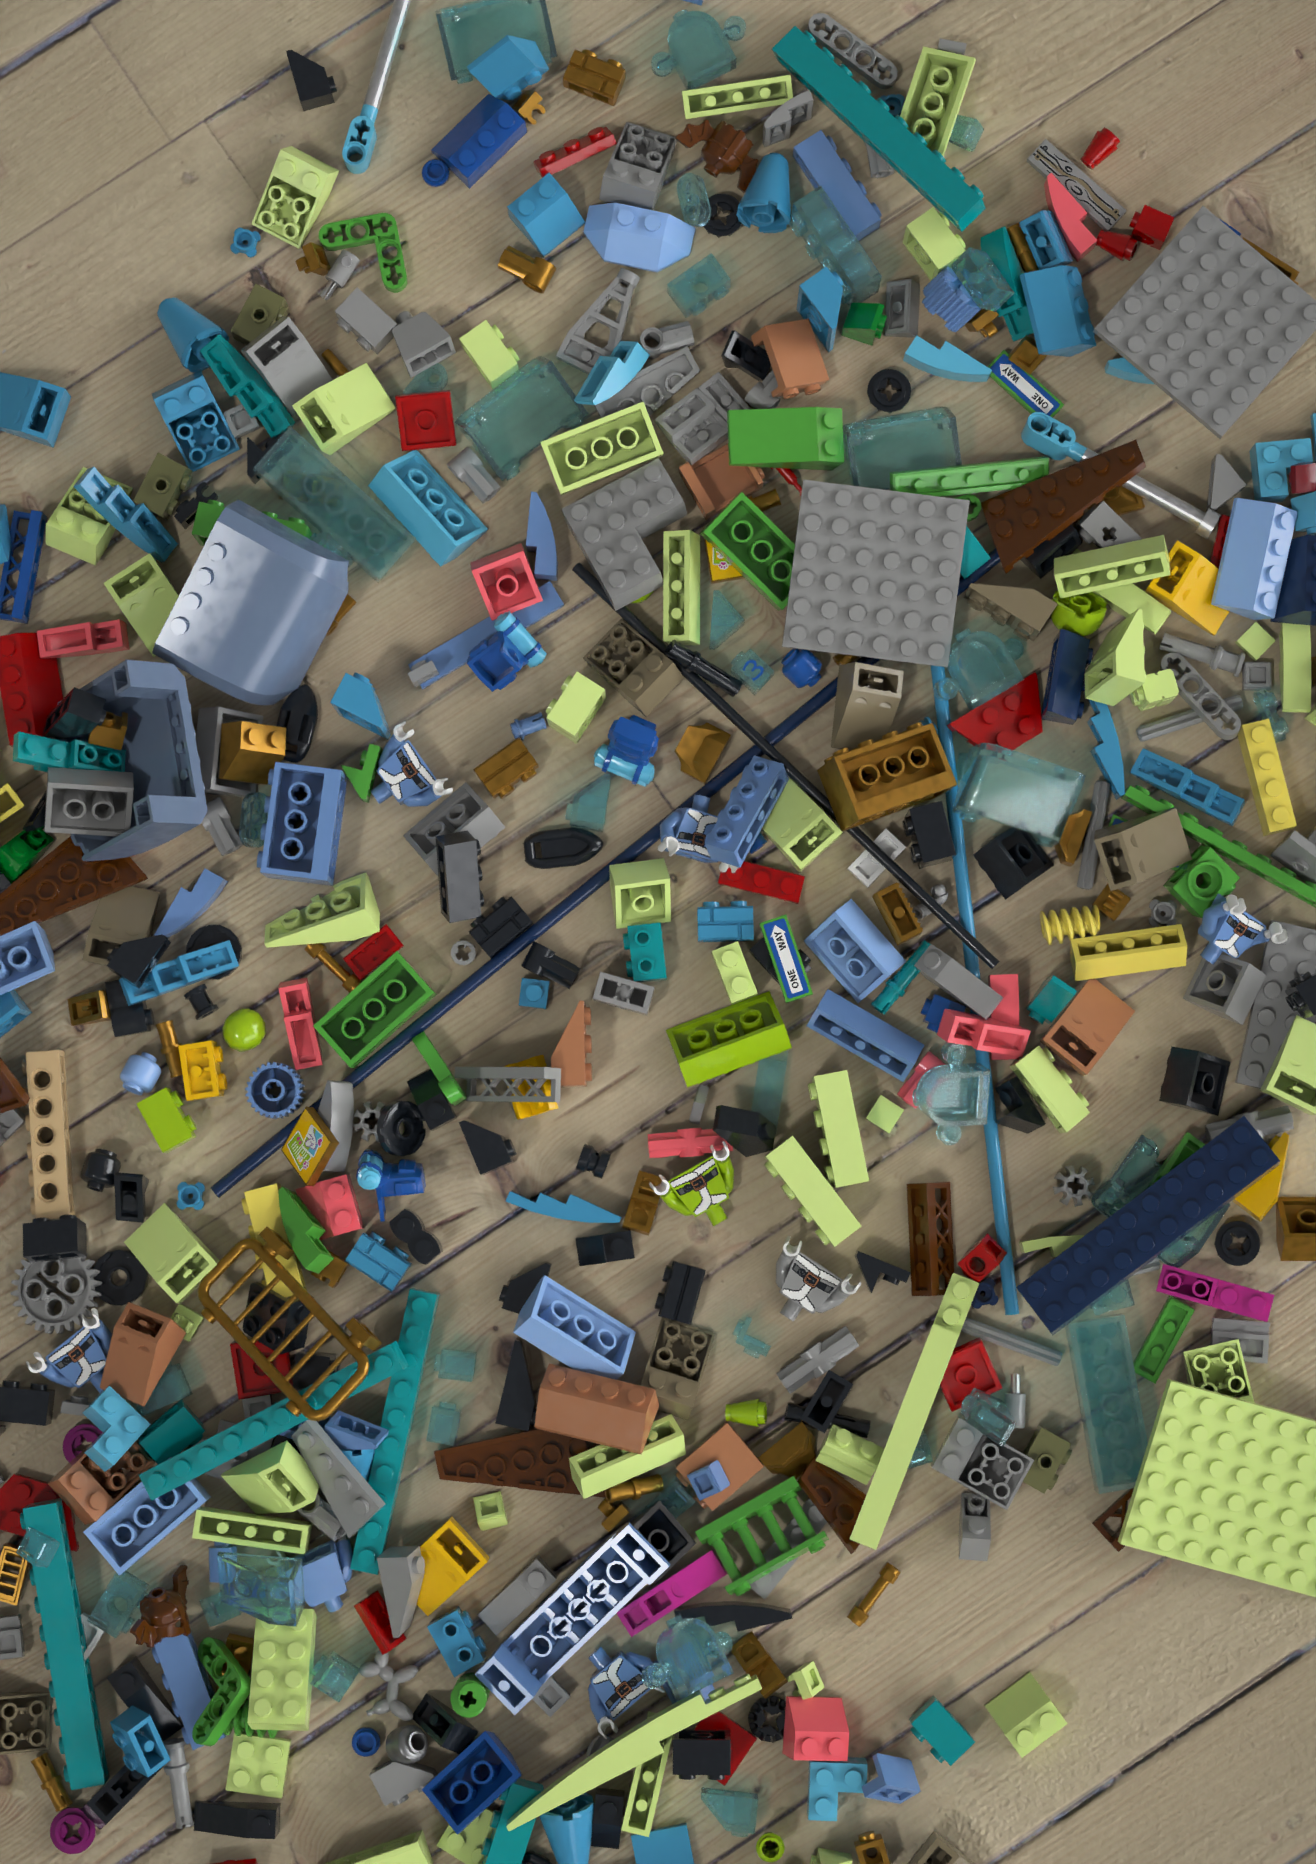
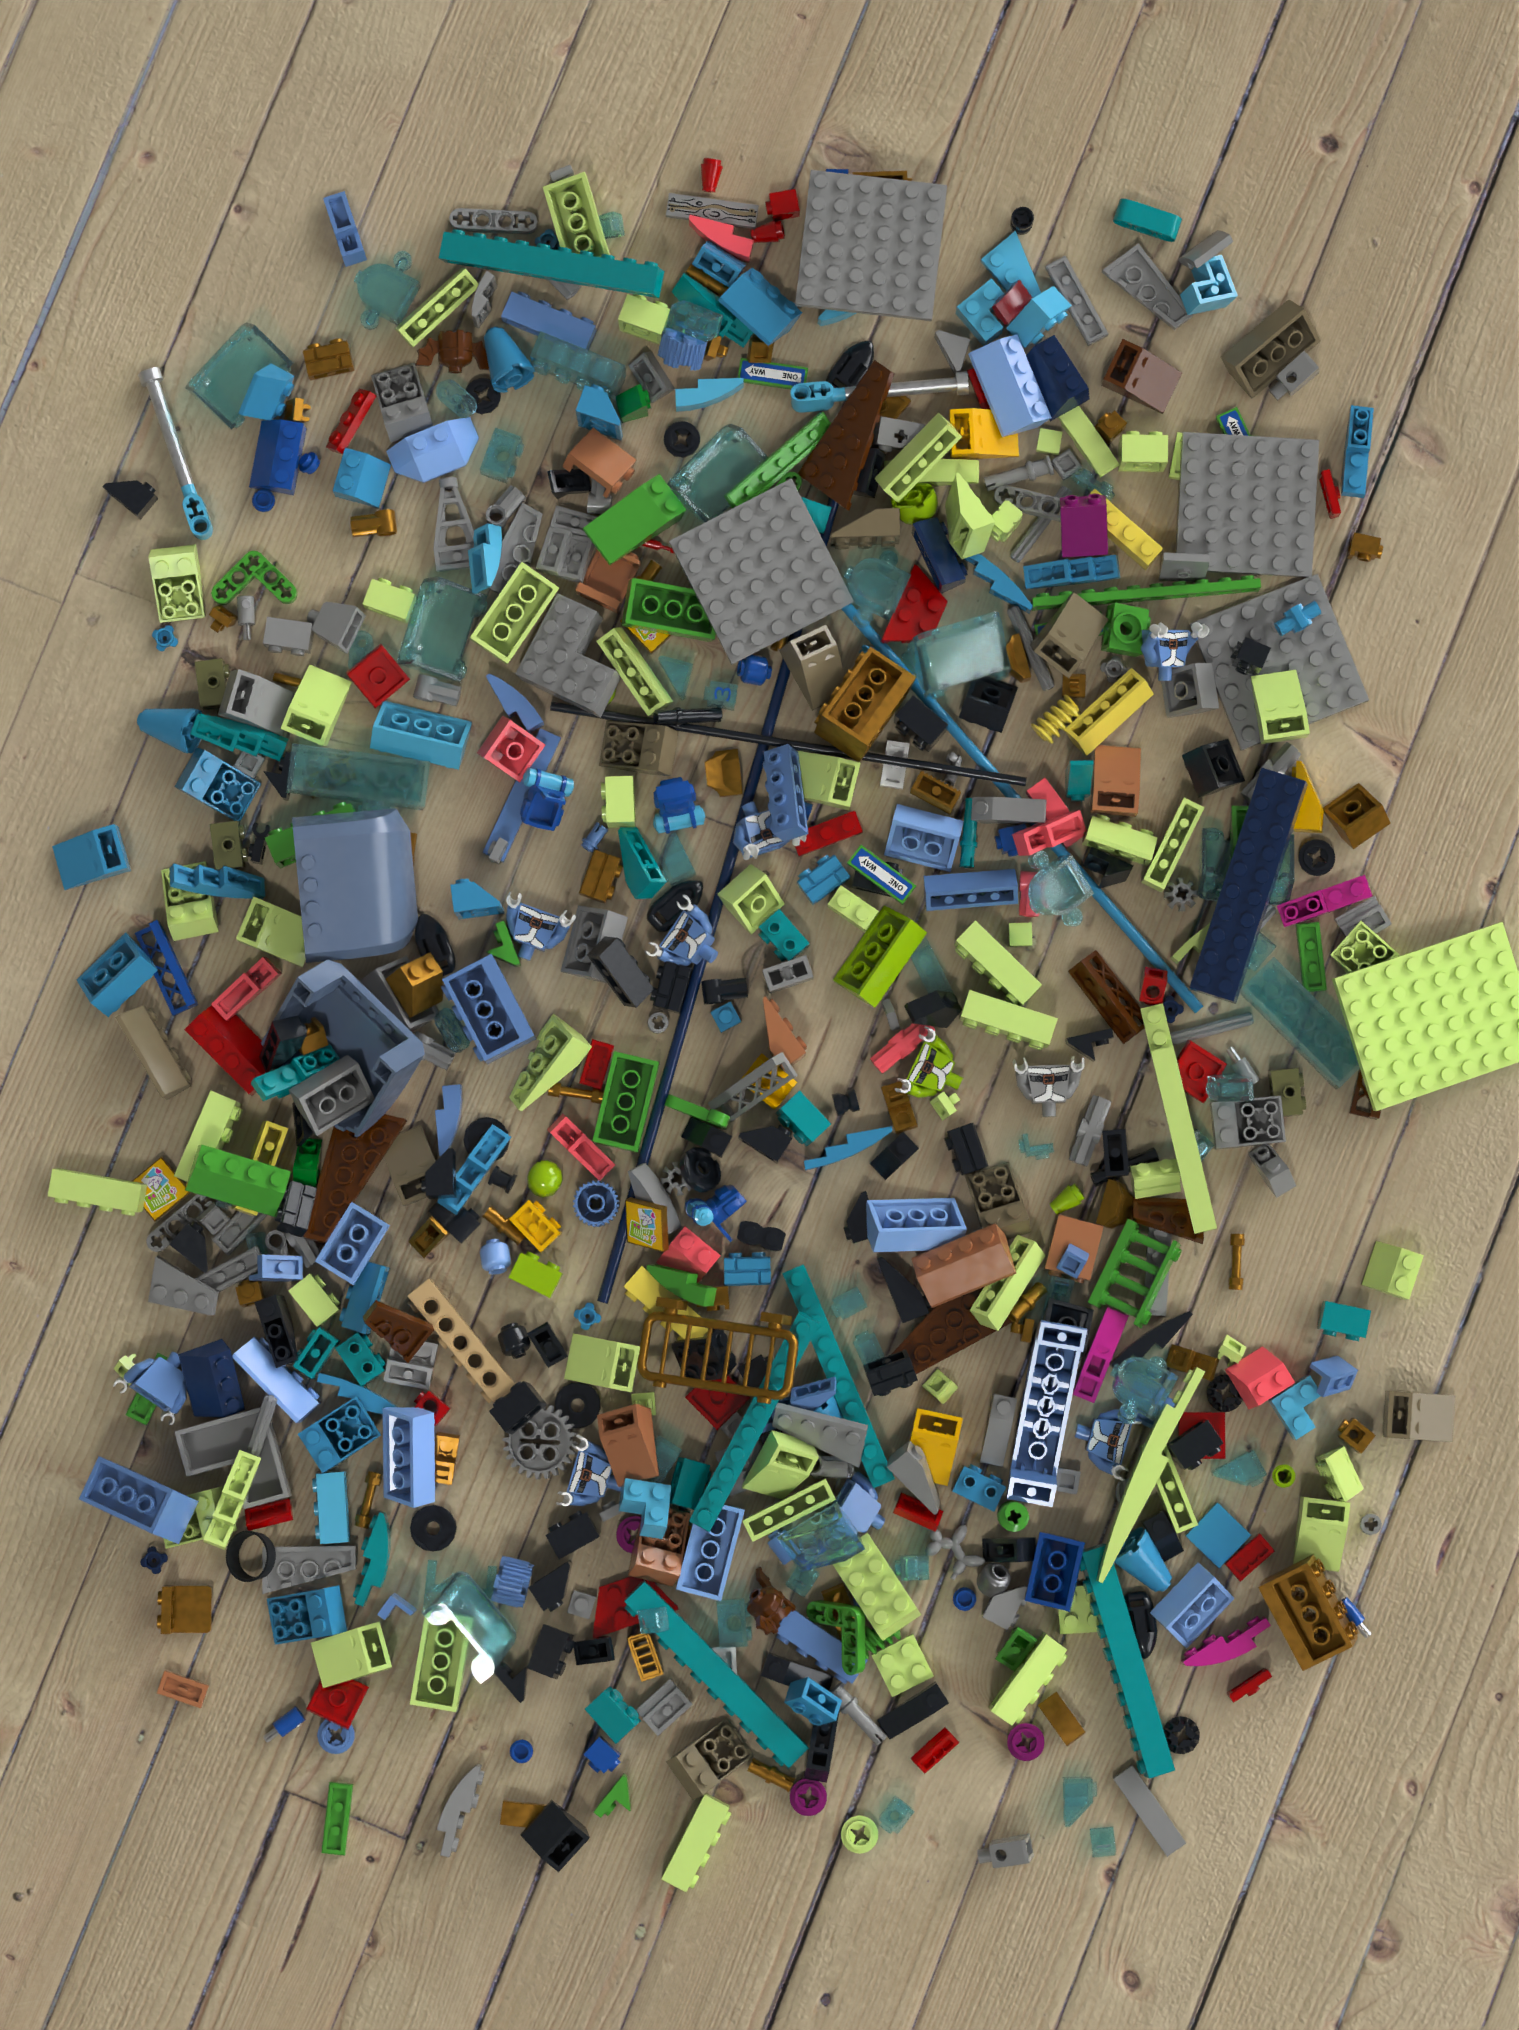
camera: 40 degrees left, 0 degrees up
none -> blue plate [299,452,320,474]
none -> teal slope [618,827,667,899]
none -> medium blue torso [644,895,718,966]
none -> teal brick [776,1090,831,1146]
none -> black piece [826,341,874,388]
none -> black brick [863,1349,918,1396]
none -> yellowish green tile [930,1092,960,1121]
none -> bright green slope [995,1627,1038,1672]
none -> magenta panel [1060,493,1108,557]
none -> yellowish green brick [1141,798,1205,893]

